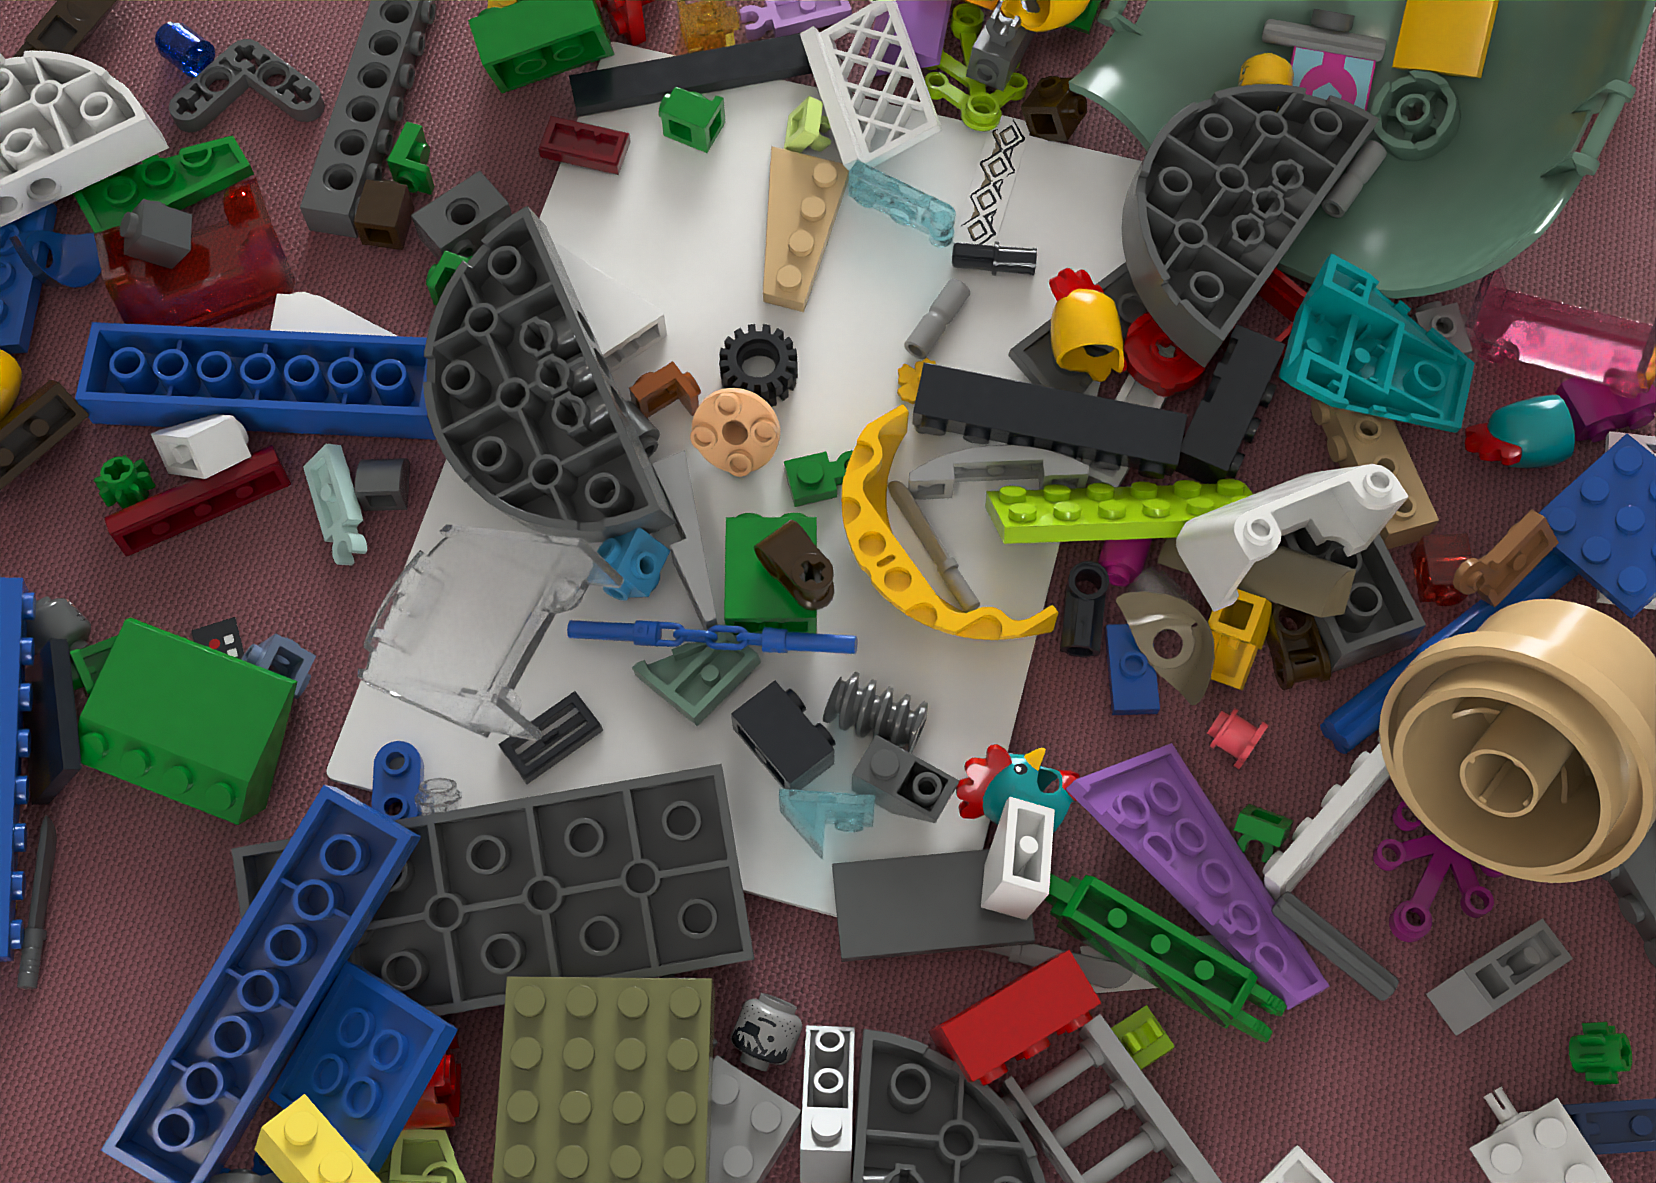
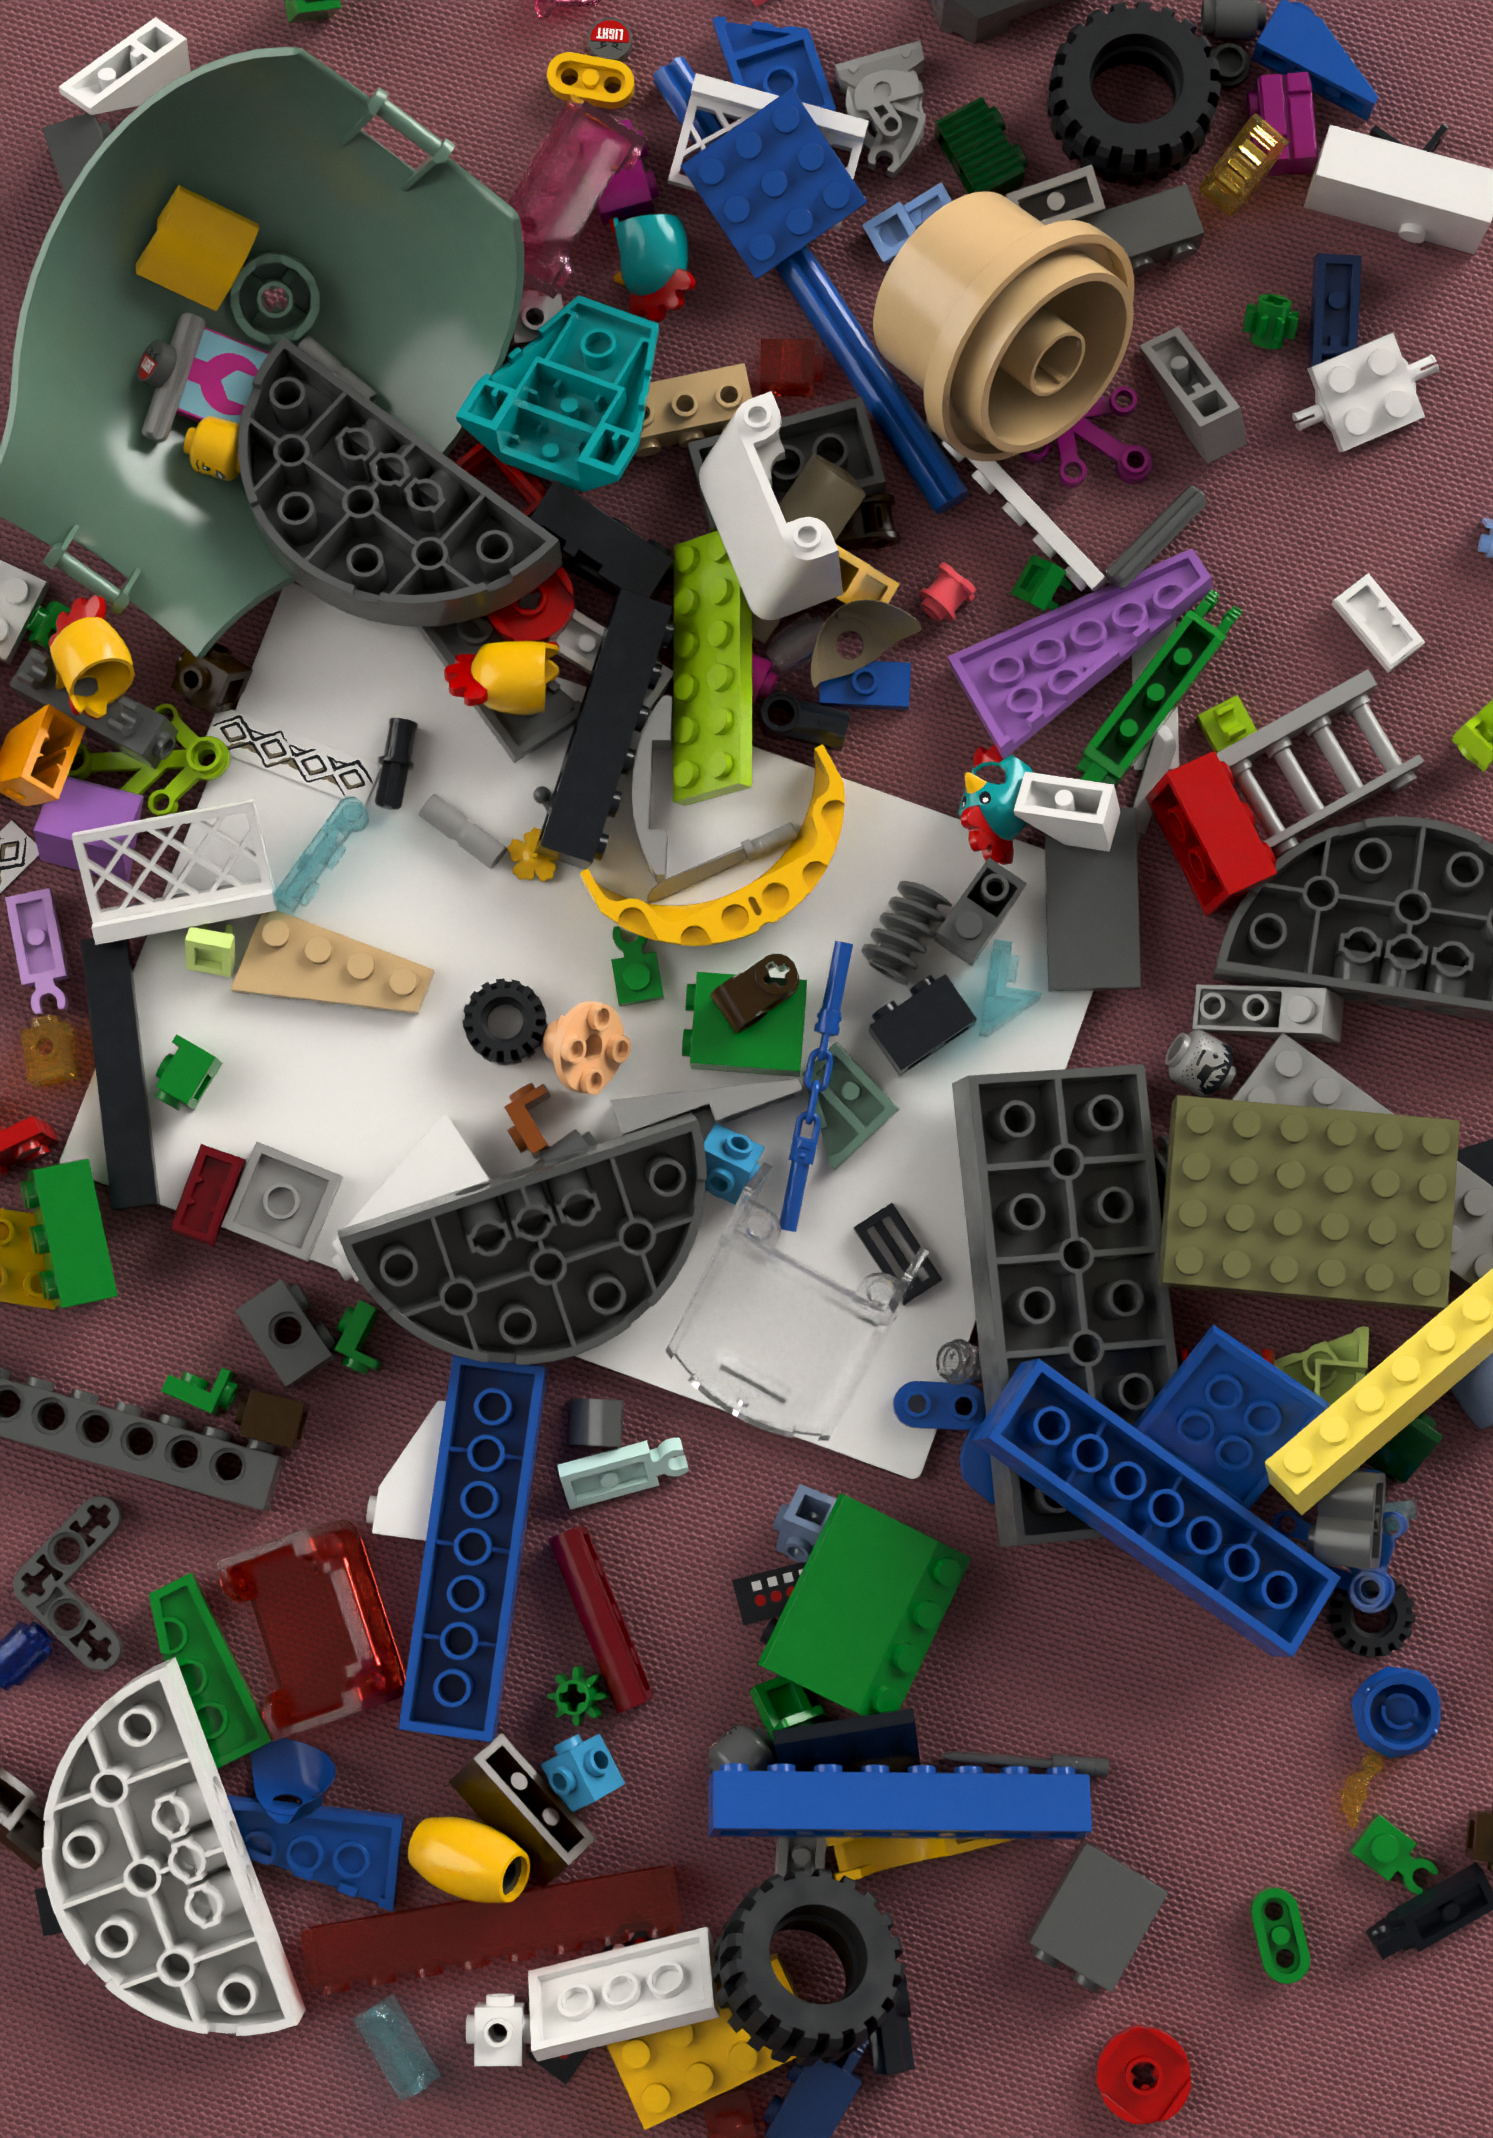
camera: 80 degrees left, 15 degrees up
dark grey brick [120,199,192,269] -> none
white slope [151,414,251,479] -> none
medium nougat hinge [1453,509,1559,607] -> none
none -> light grey tile [221,1142,343,1262]
none -> dark azure brick [541,1733,625,1812]

